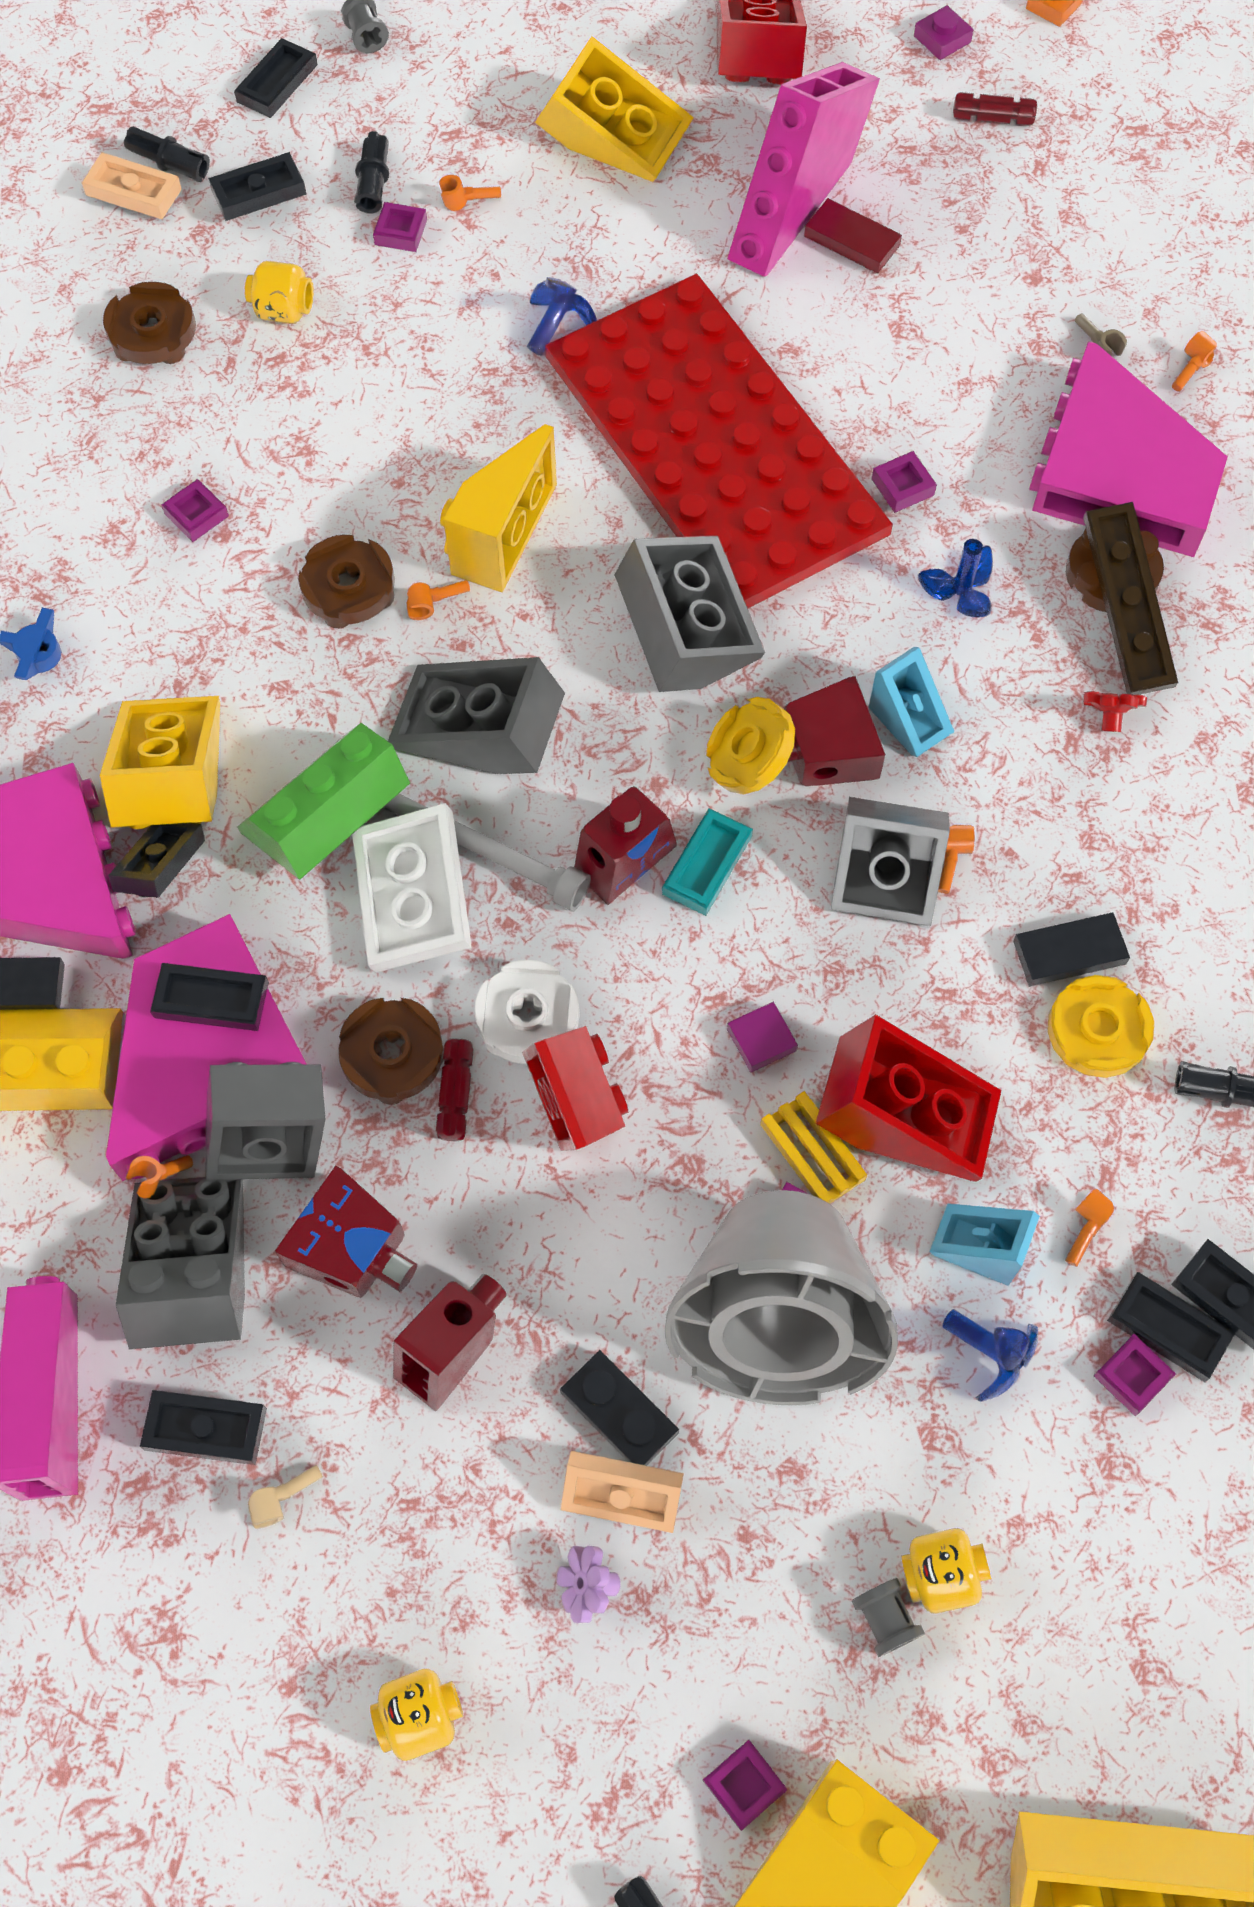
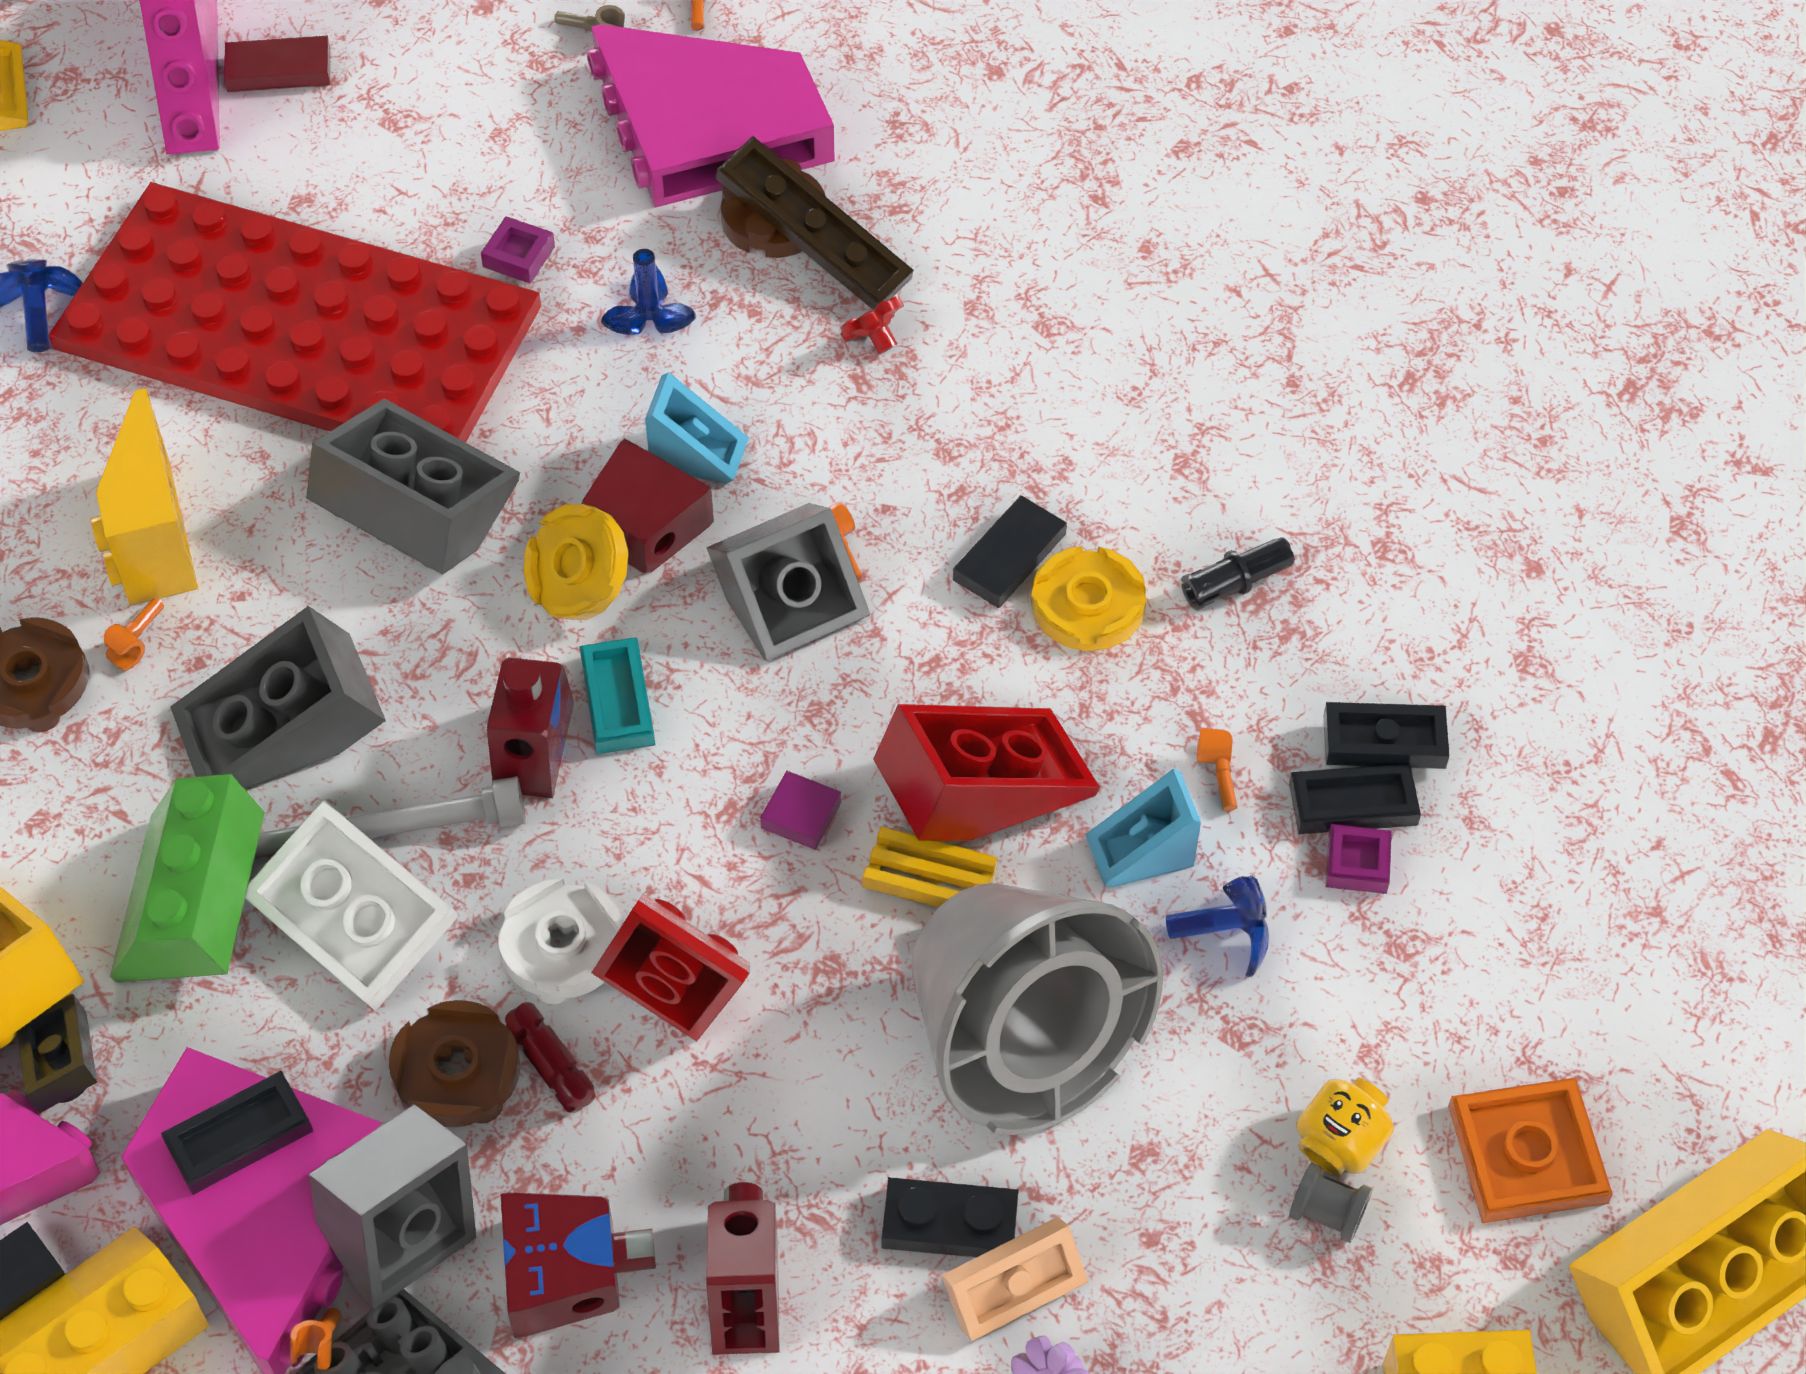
camera: 40 degrees left, 10 degrees down
none -> orange tile [1448,1077,1613,1223]

